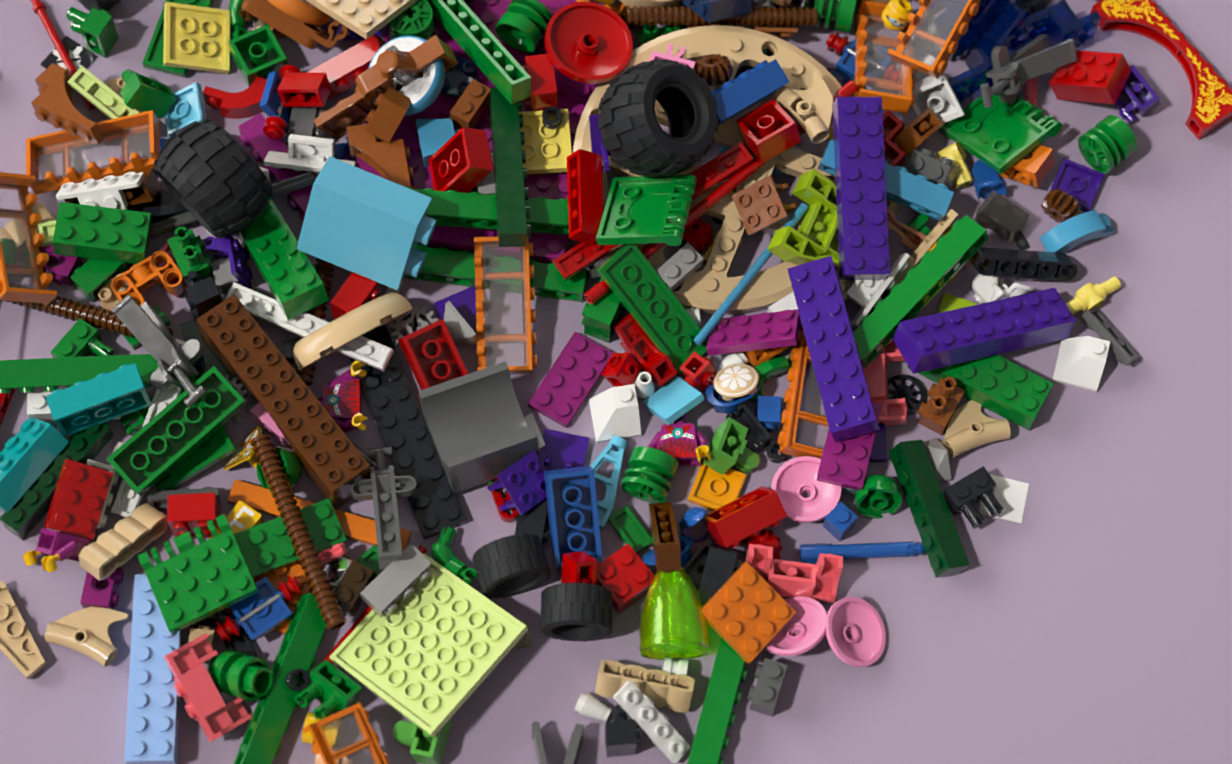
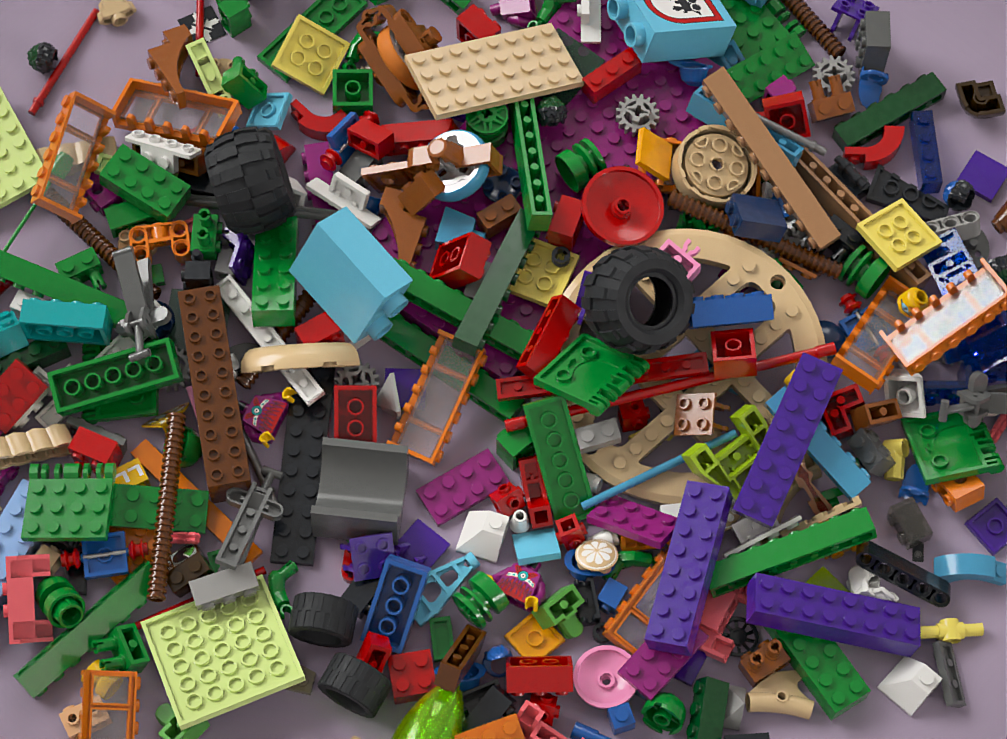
camera: 30 degrees right, 0 degrees up
black bush [285,669,310,691] -> none
white sticker [524,413,545,449] -> none
reddish brown gear [694,54,733,87] -> none
tan pin [774,71,833,144] -> none
reddish brown gear [1041,189,1081,223] -> none

